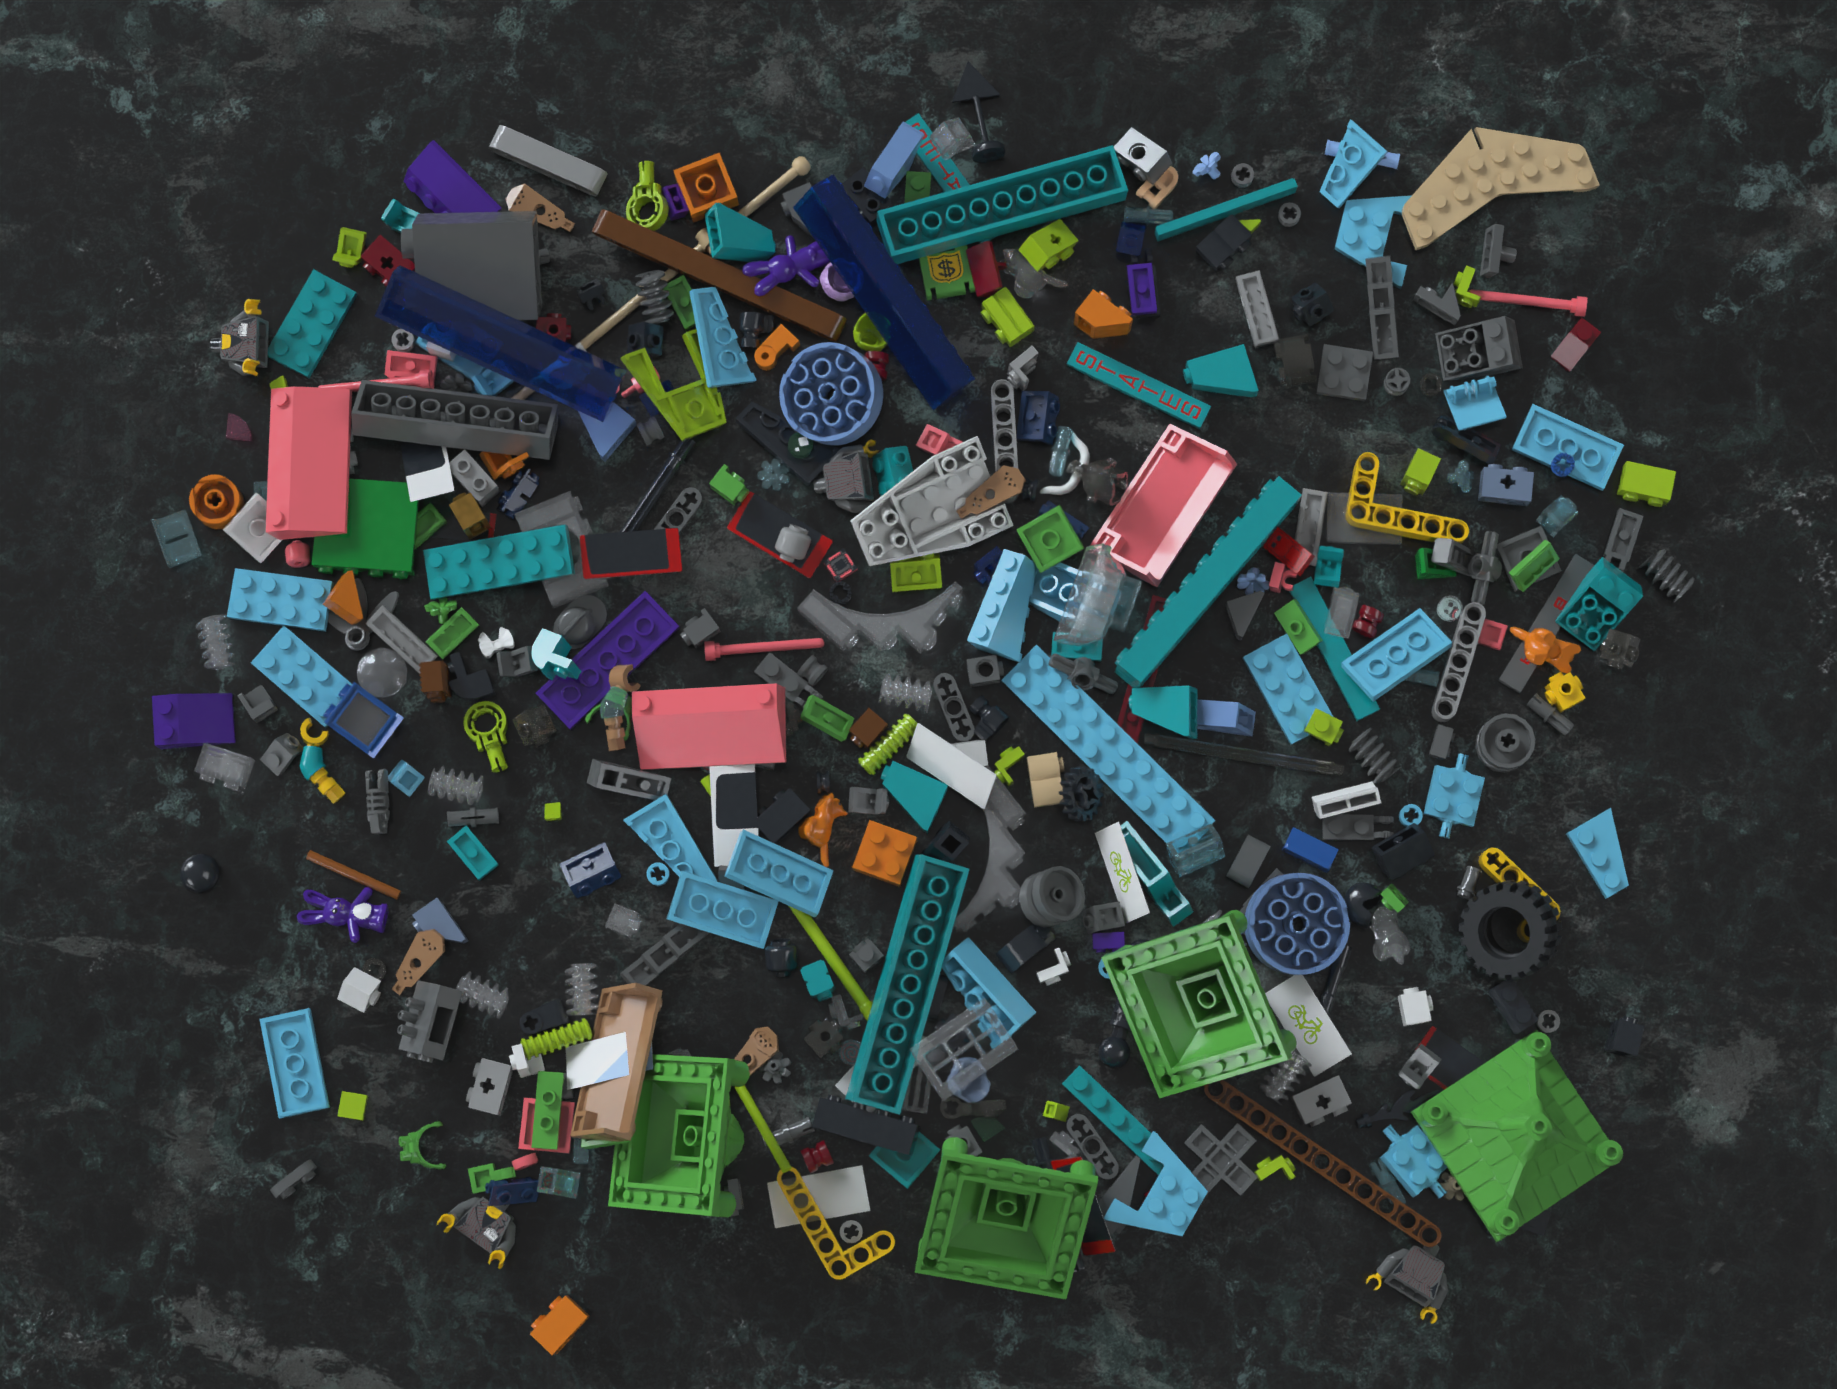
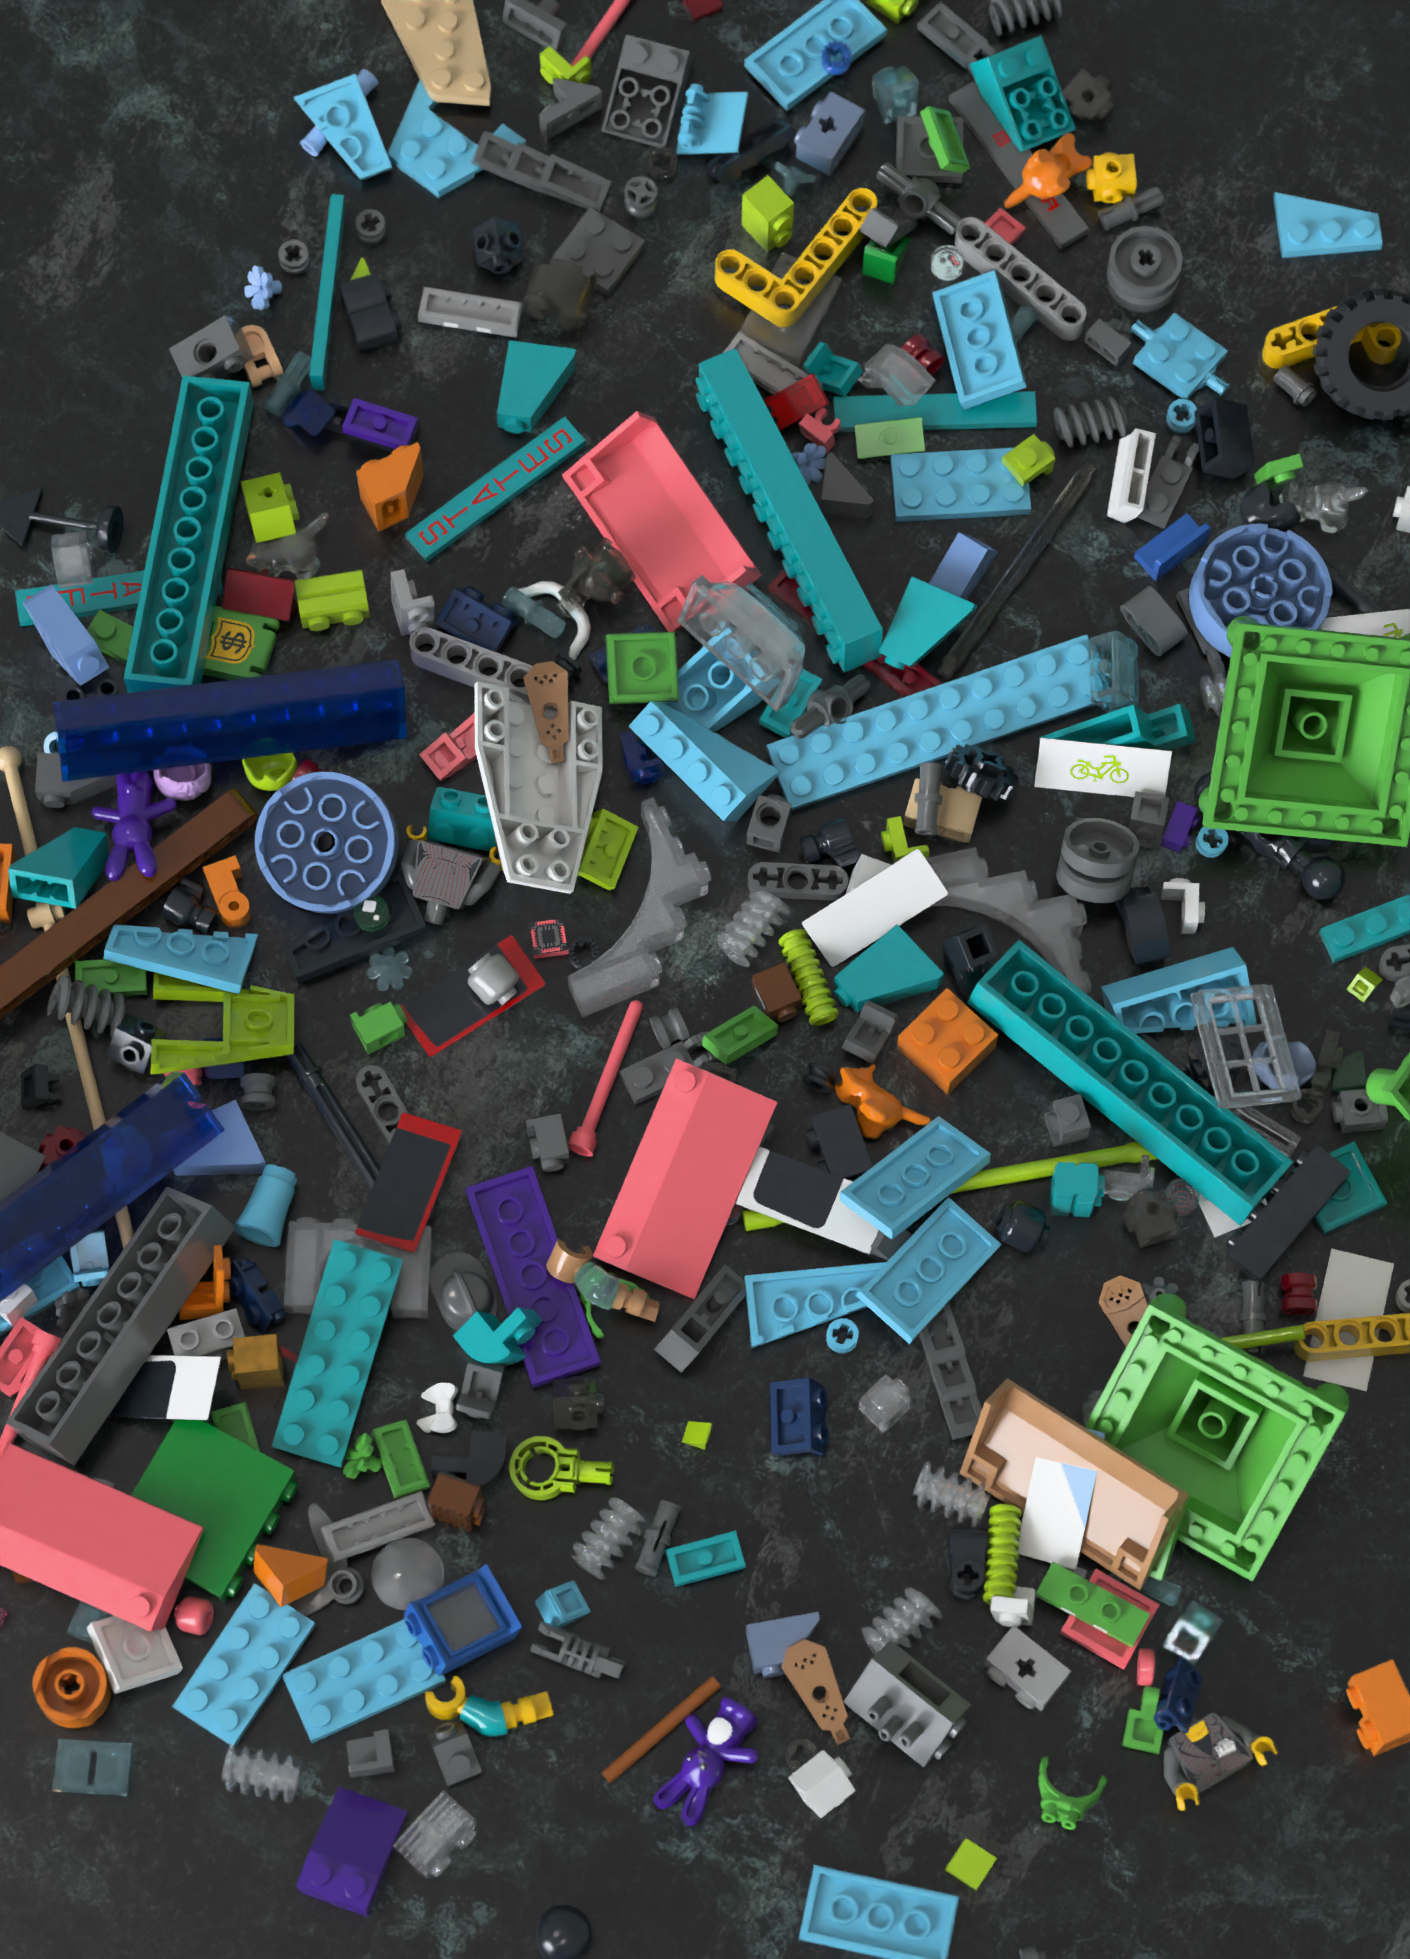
camera: 70 degrees left, 10 degrees down
none -> medium azure plant [234,1164,297,1247]
none -> dark grey pin [915,762,942,835]

